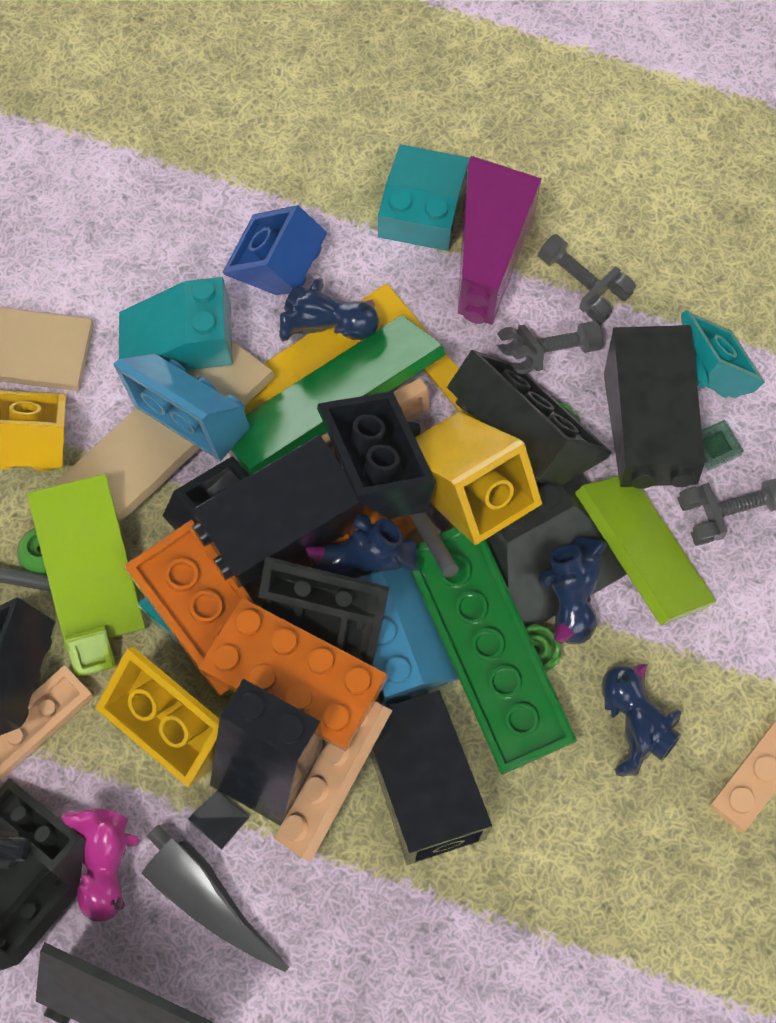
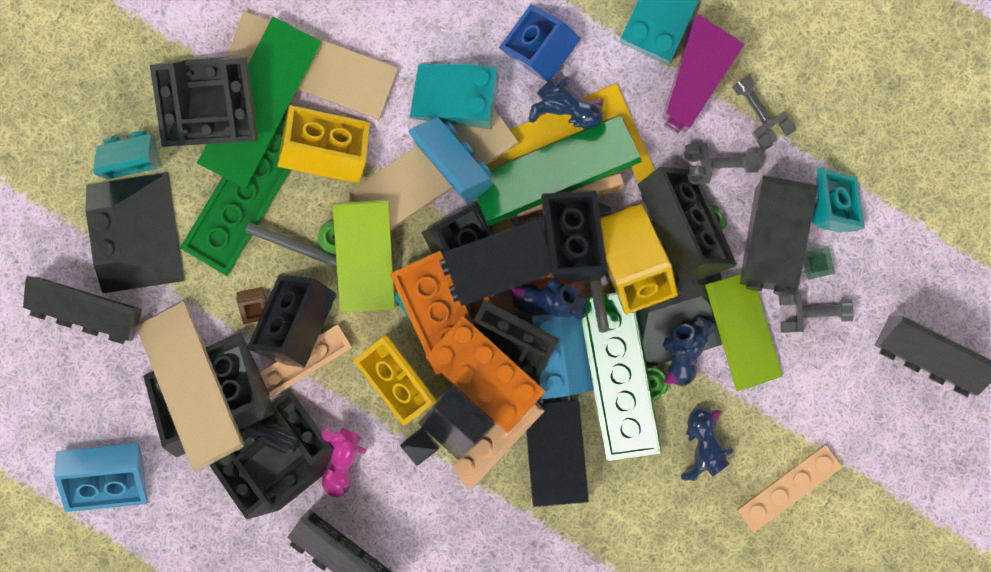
camera: 20 degrees right, 20 degrees up
lime tile [65,626,116,677] -> none
dark grey piece [141,825,290,972] -> none

